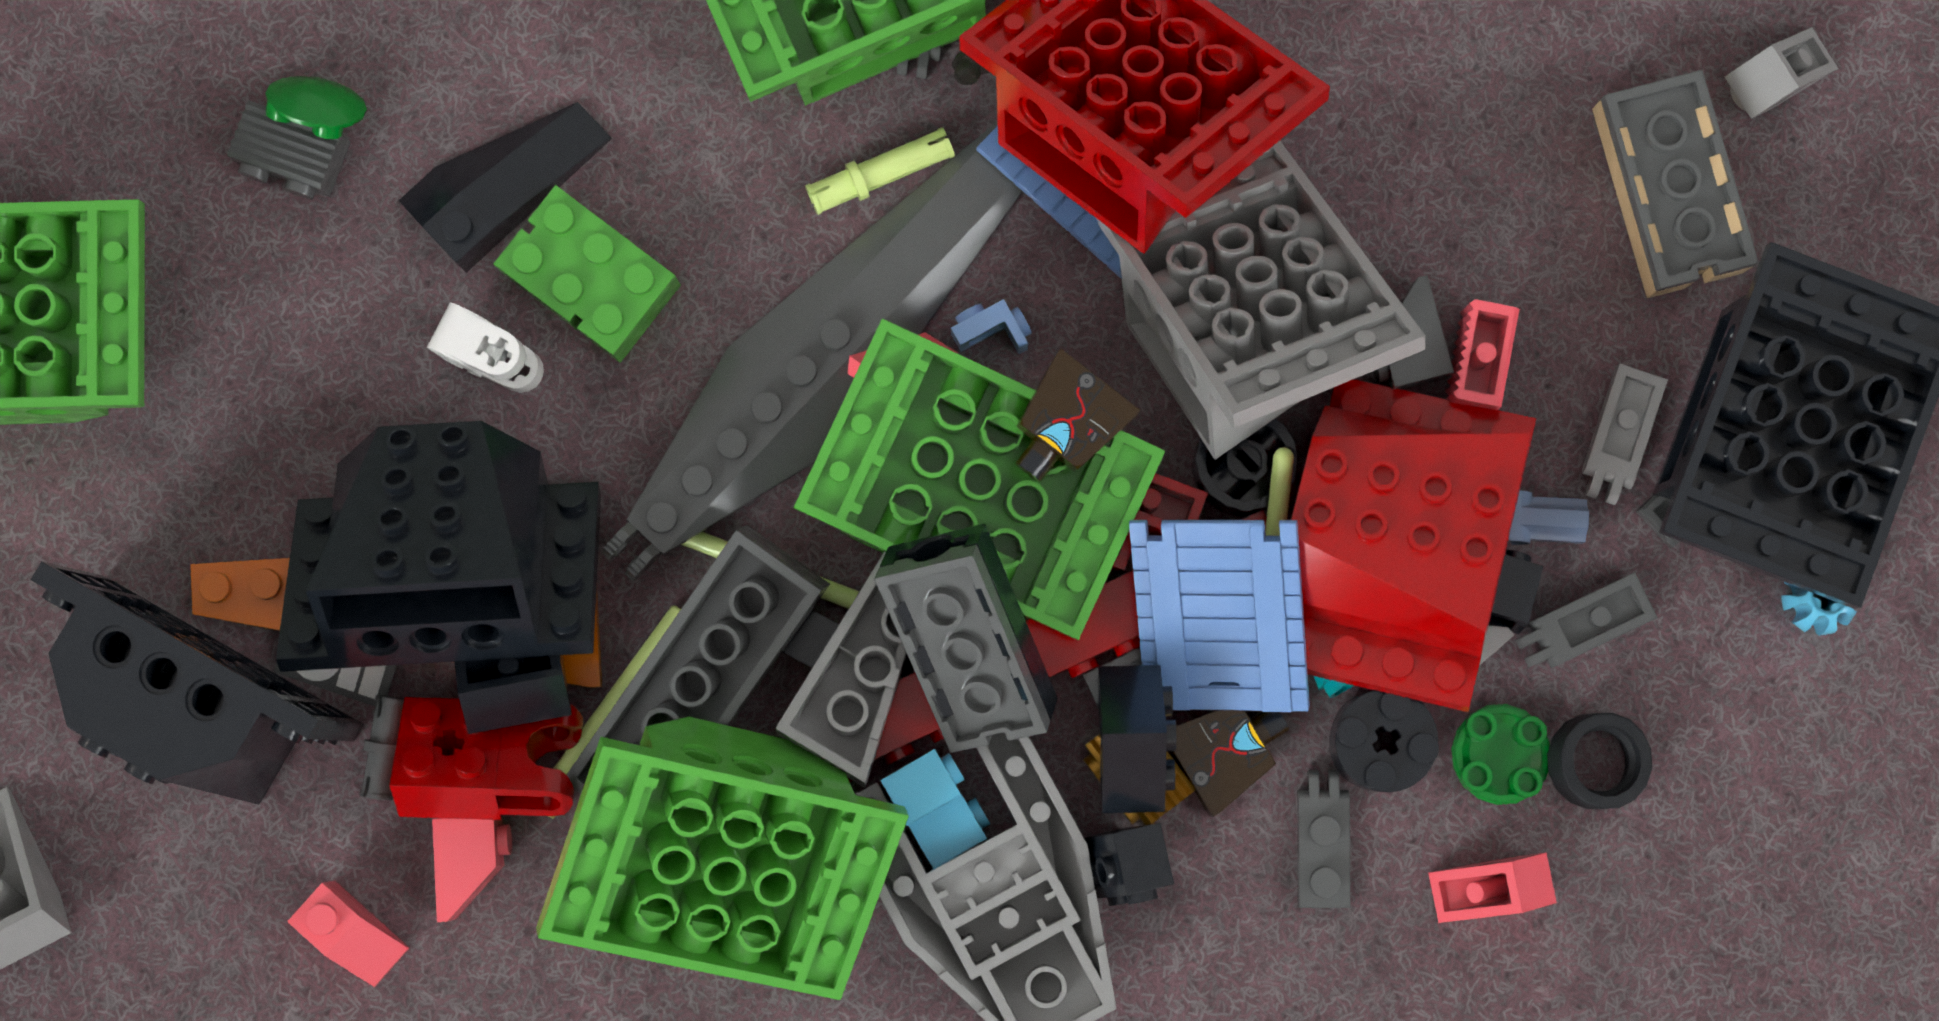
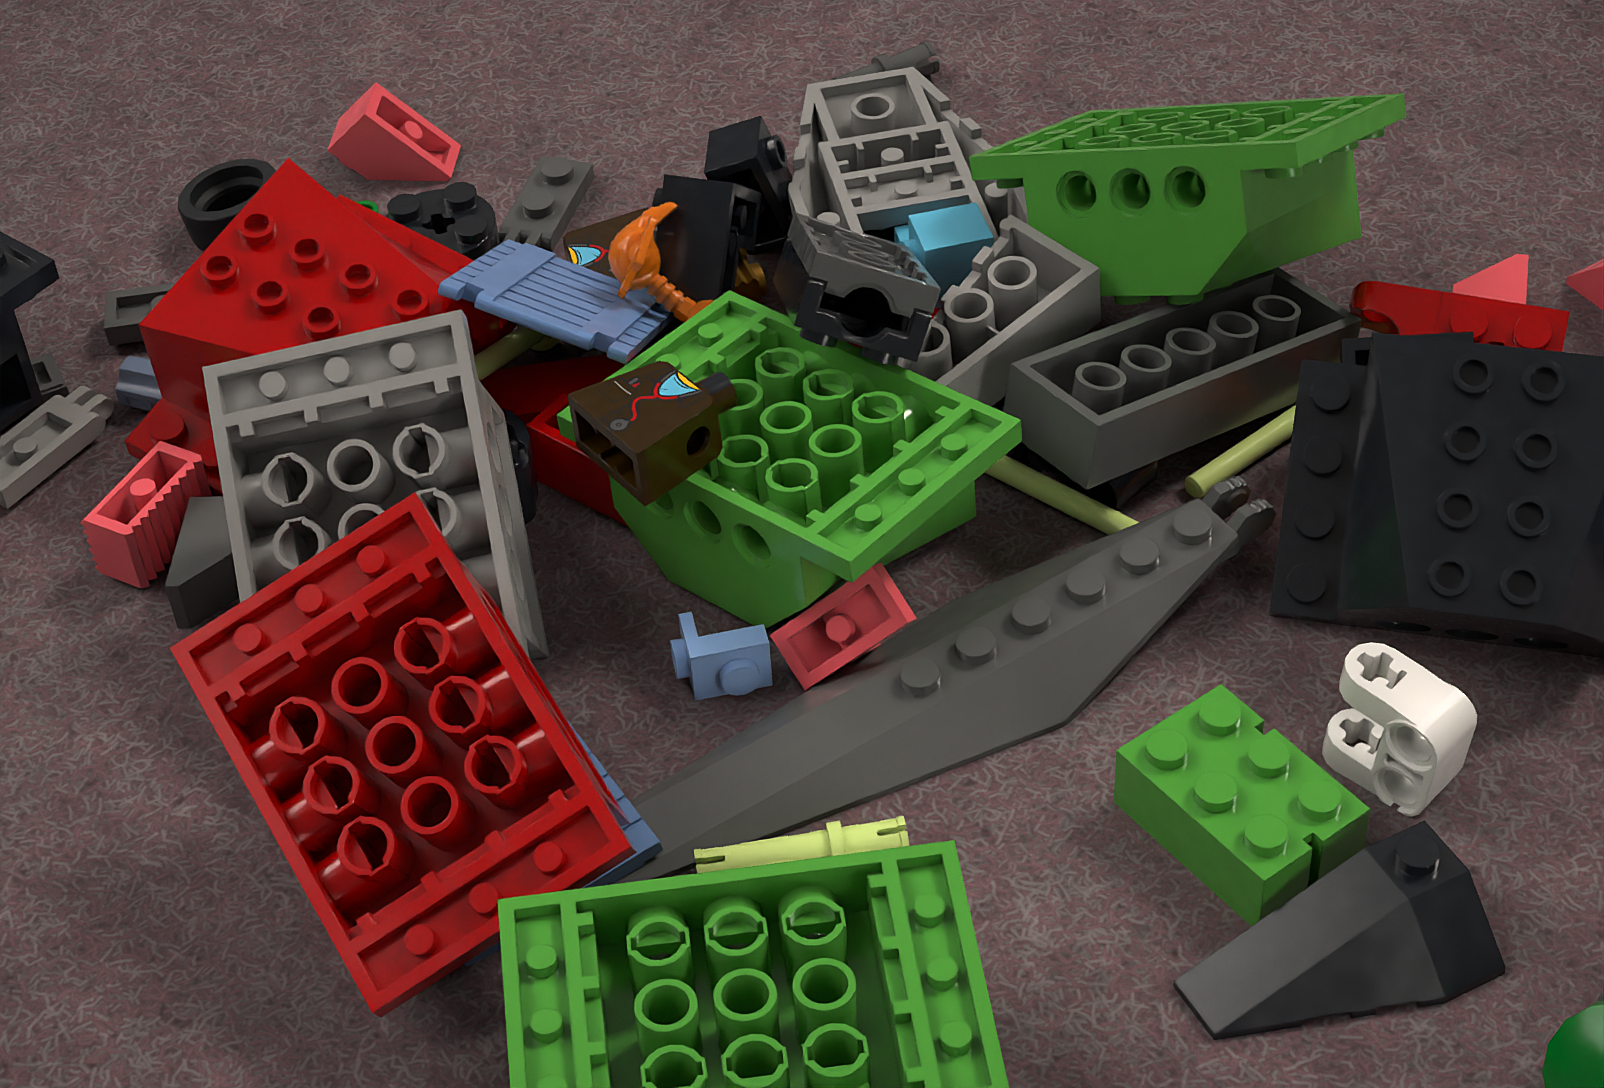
camera: 165 degrees left, 40 degrees down
none -> orange piece [608,202,714,323]

